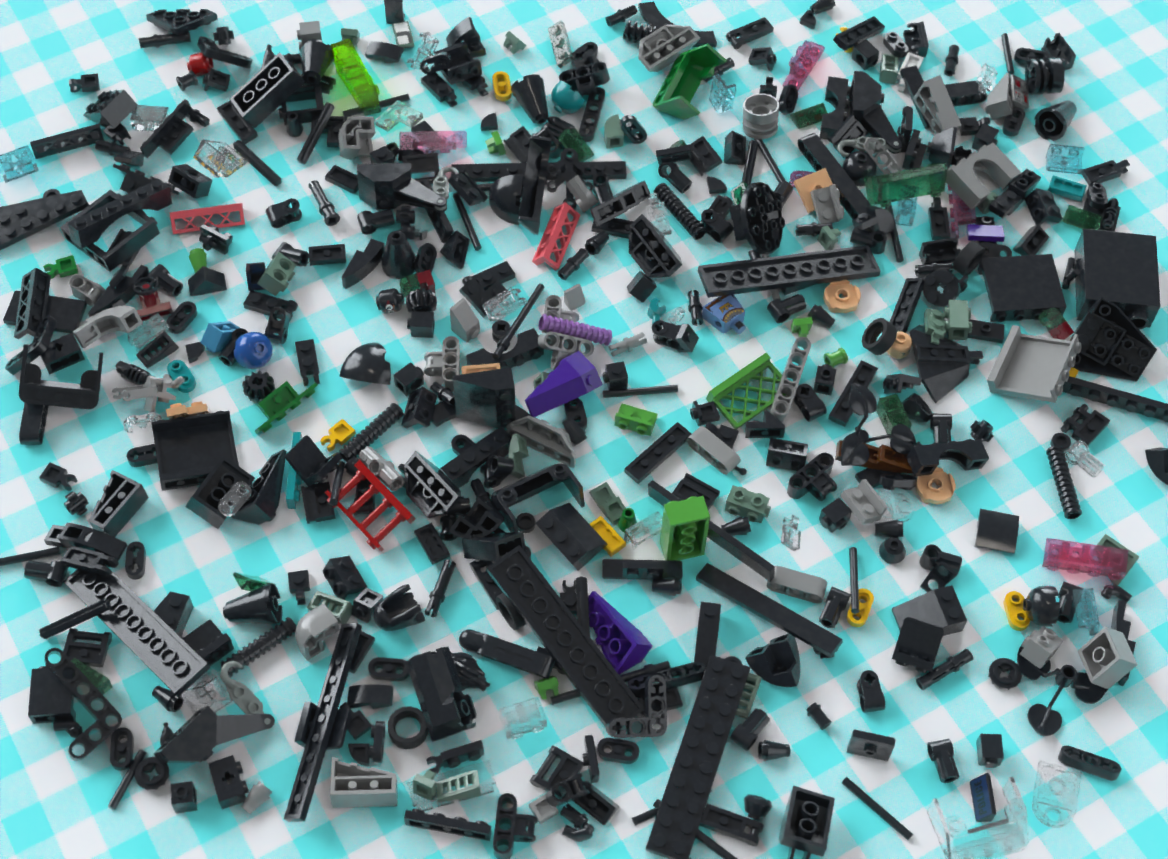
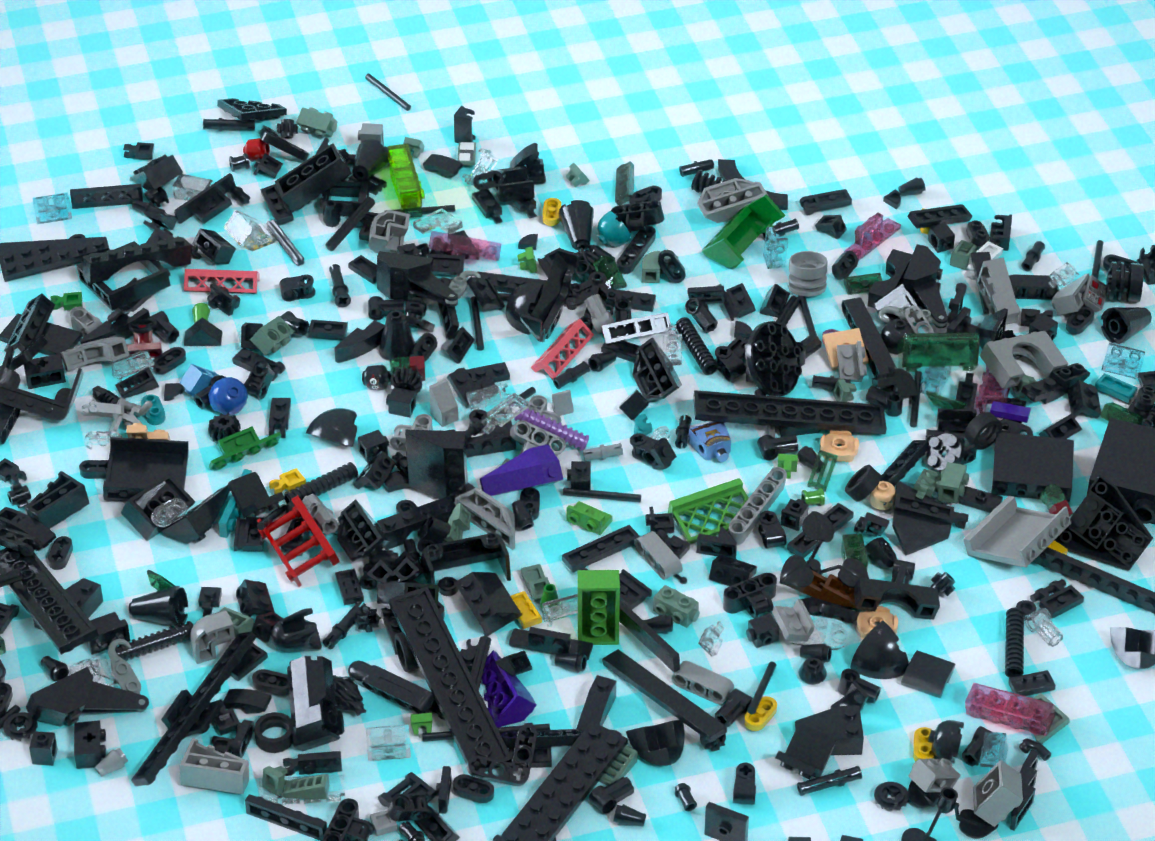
camera: 15 degrees right, 15 degrees down
black plate [759,77,777,98] -> none
black hose [1062,257,1080,289] -> none
none -> sand green brick [296,107,338,137]
none -> black gear [354,607,381,632]
none -> clear plate [482,393,529,434]
none -> black slope [495,651,532,677]
none -> clear green tile [807,450,838,492]
none -> black brick [850,621,909,679]
none -> clear green slope [925,390,967,409]
none -> black plate [1008,670,1056,698]

